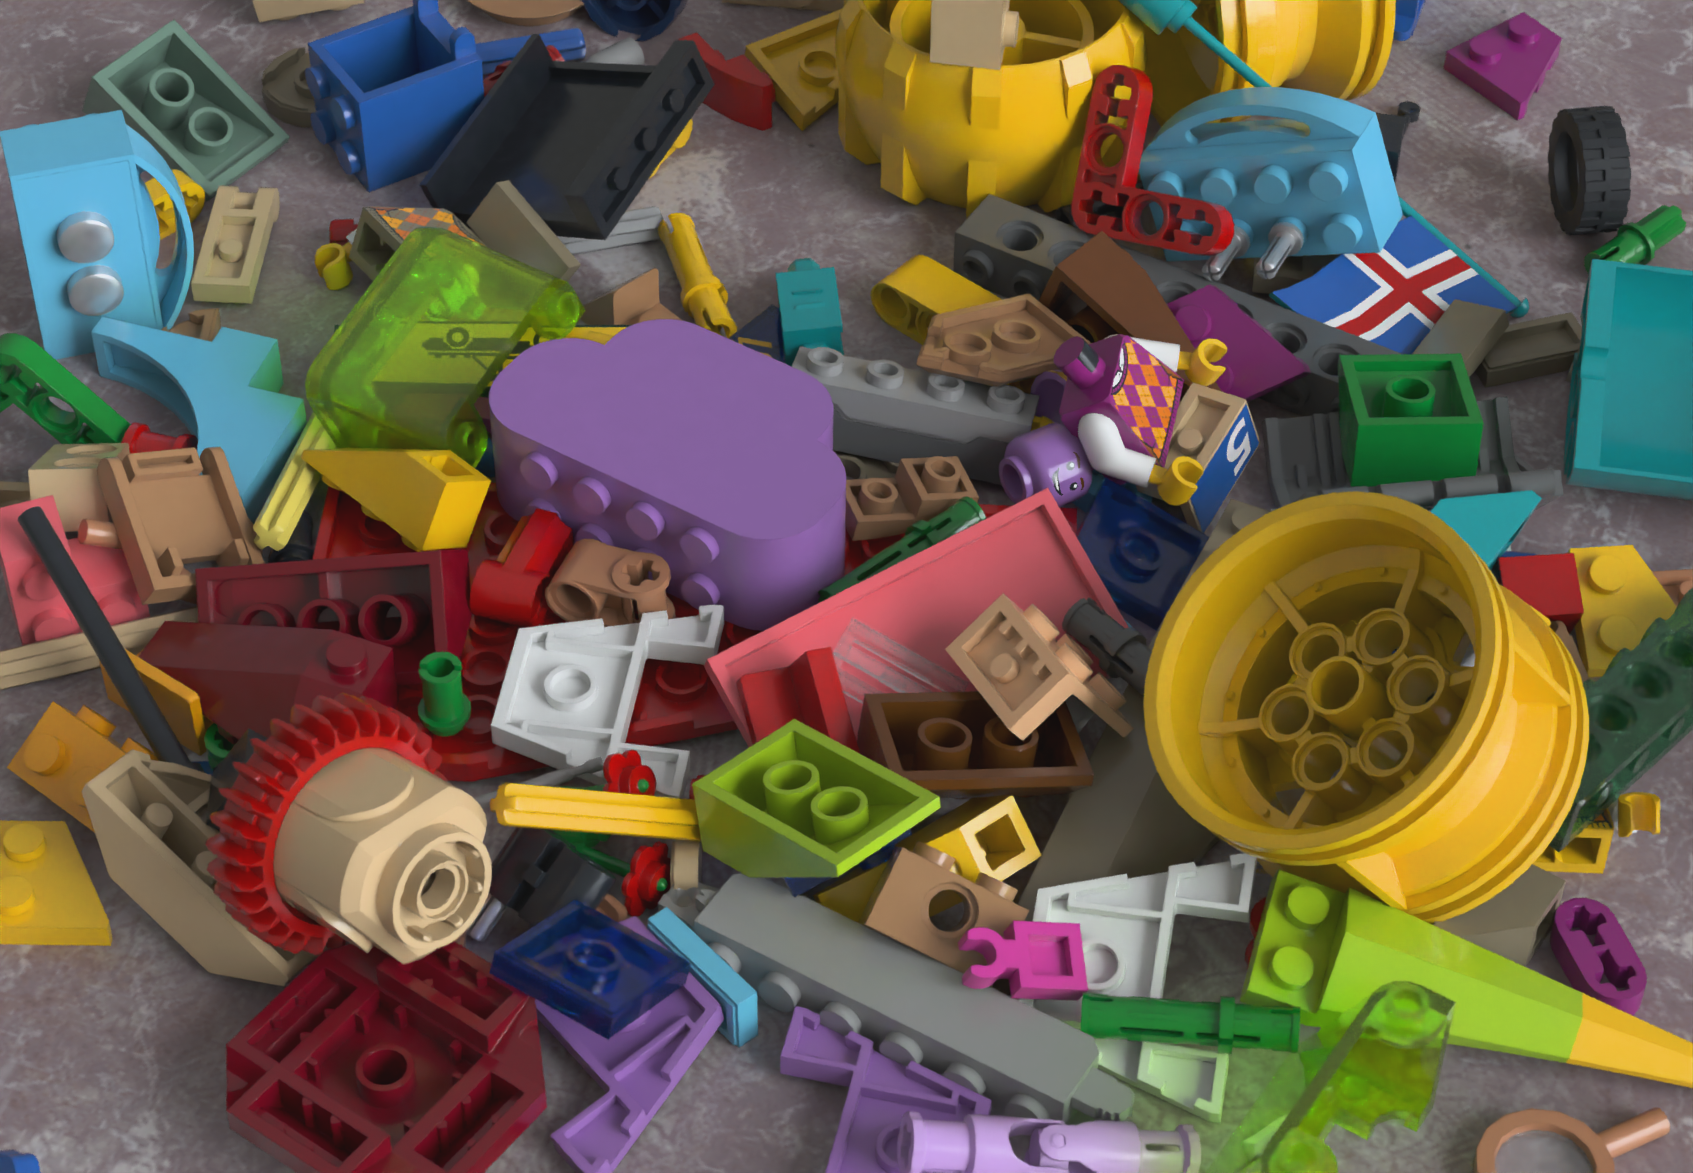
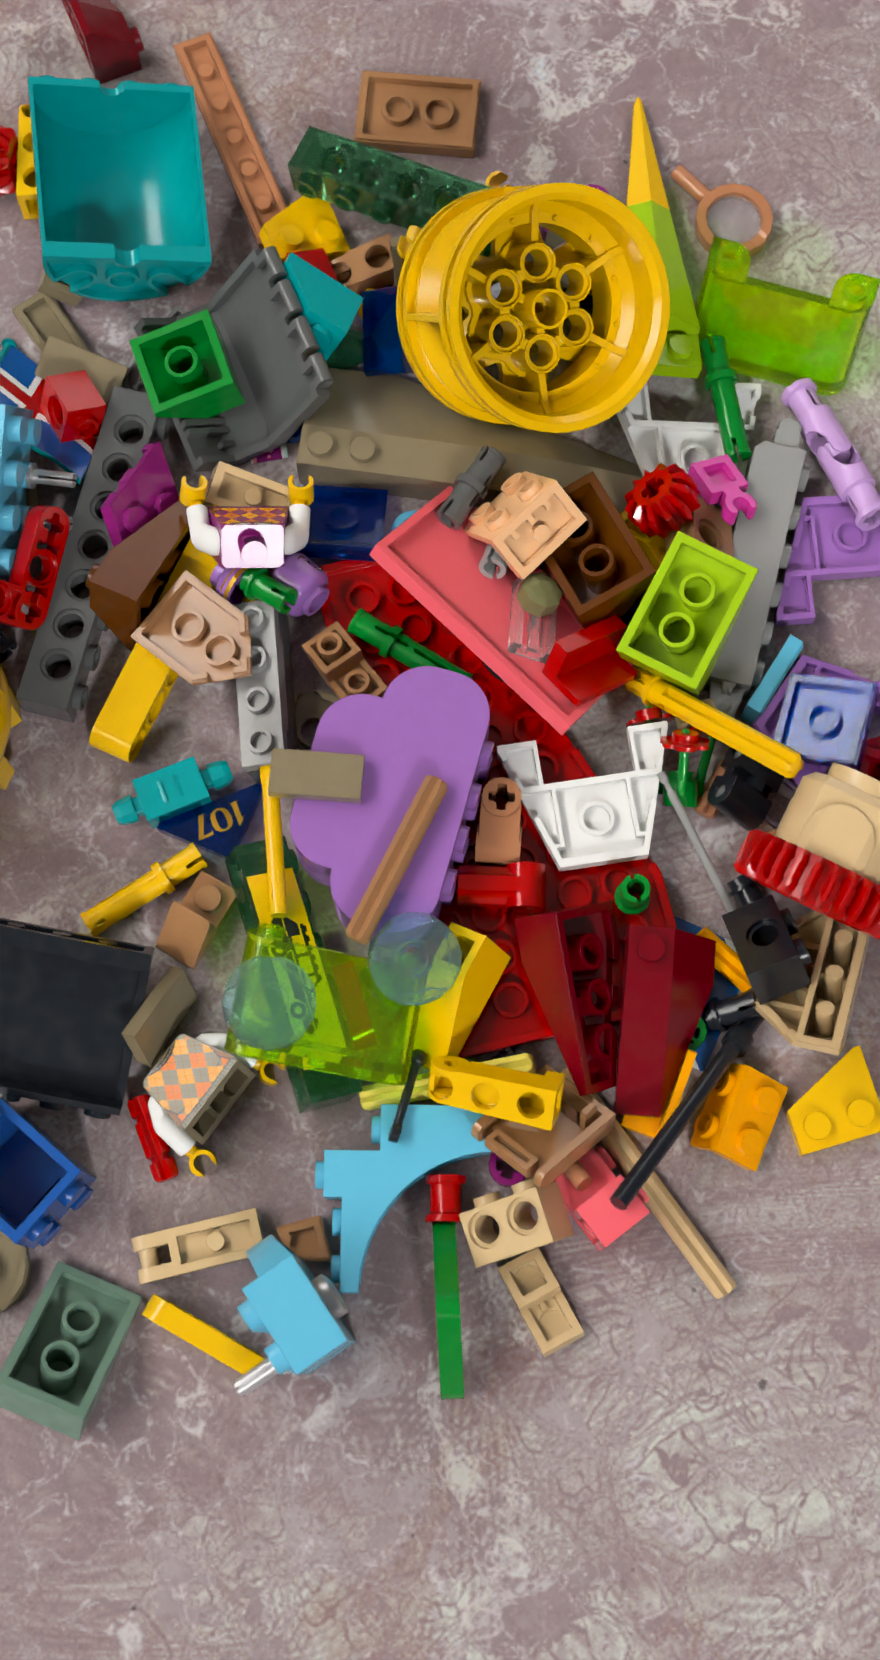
camera: 105 degrees left, 30 degrees up
none -> red brick [40,370,107,443]
none -> clear light blue tile [222,956,316,1051]
none -> green pin [240,568,298,614]
none -> dark tan tile [268,748,365,804]
none -> medium nougat axle [346,775,447,945]
none -> clear light blue tile [368,912,462,1005]
none -> black hinge [388,1049,427,1143]
none -> yellow leg [427,1055,565,1131]
none -> olive tile [516,572,563,618]
none -> red gear [624,463,701,539]

